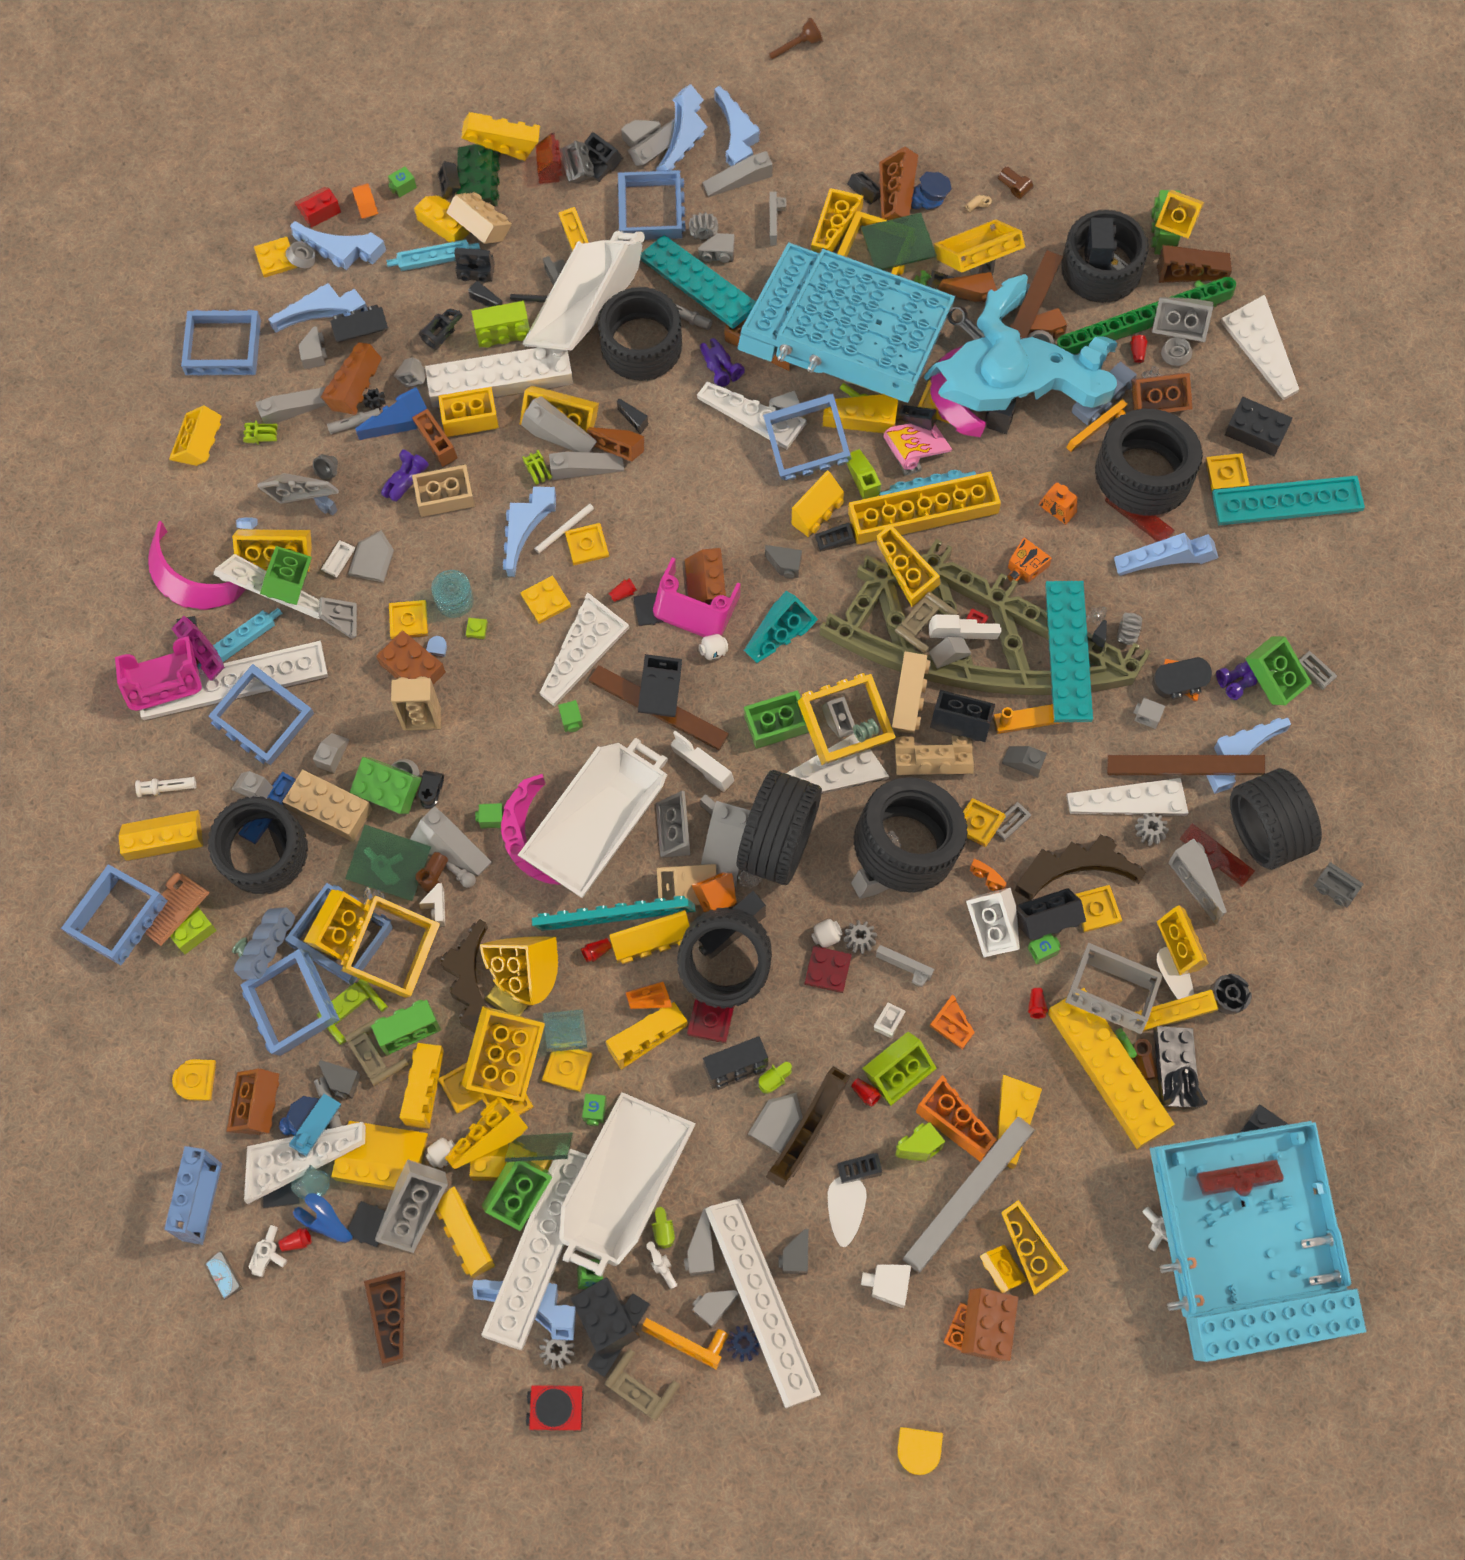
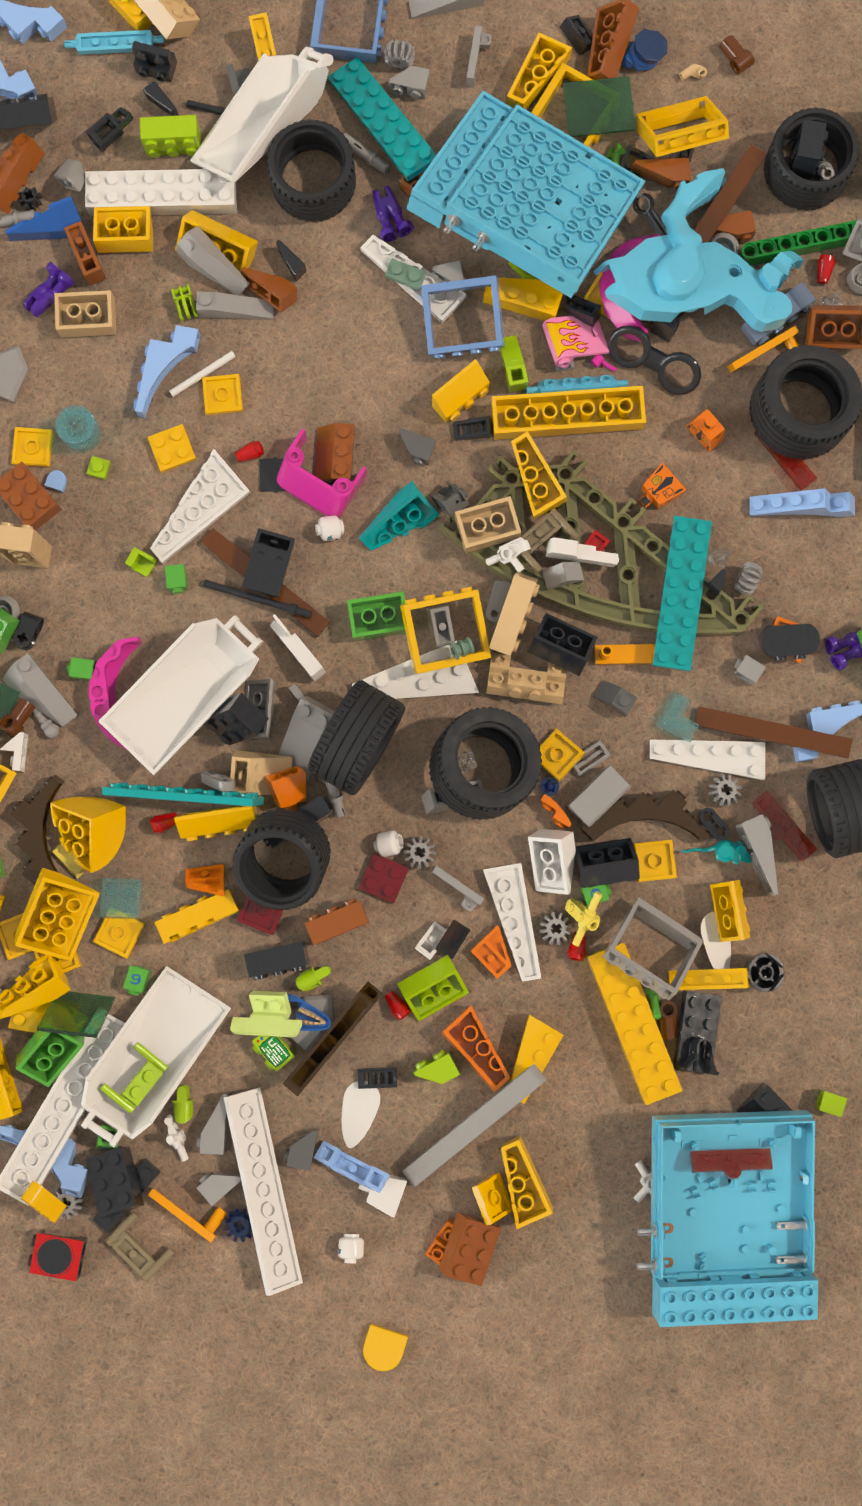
camera: 10 degrees right, 15 degrees up
none -> yellow beam [21,1181,67,1223]
none -> lime plate [100,1042,168,1113]
none -> lime panel [125,547,157,577]
none -> light grey beam [201,771,235,791]
none -> black bar [203,579,312,618]
none -> black brick [205,693,269,745]
none -> yellowish green plate [230,991,302,1037]
none -> brick [252,1036,296,1072]
none -> blue animal [287,994,331,1031]
none -> dark orange brick [305,899,370,945]
none -> light blue slope [314,1141,390,1193]
none -> light grey pin [325,781,346,817]
none -> white head [338,1234,364,1263]
none -> sand green plate [385,258,427,291]
none -> dark grey hinge [429,481,470,517]
none -> black sticker [435,919,470,959]
none -> tan brick [455,496,521,553]
none -> white wing [483,863,541,982]
none -> white piece [485,537,531,573]
none -> light grey piece [486,581,511,623]
none -> light grey gear [539,912,572,945]
none -> clear blue tile [540,777,559,797]
none -> light yellow piece [565,892,602,946]
none -> light grey slope [566,765,631,828]
none -> dark pink hand [590,355,617,372]
none -> black bar [608,325,701,395]
none -> clear light blue plate [656,691,699,743]
none -> teal animal [680,839,751,865]
none -> black beam [698,808,729,840]
none -> lime panel [815,1089,847,1117]
none -> light grey pin [817,160,834,180]

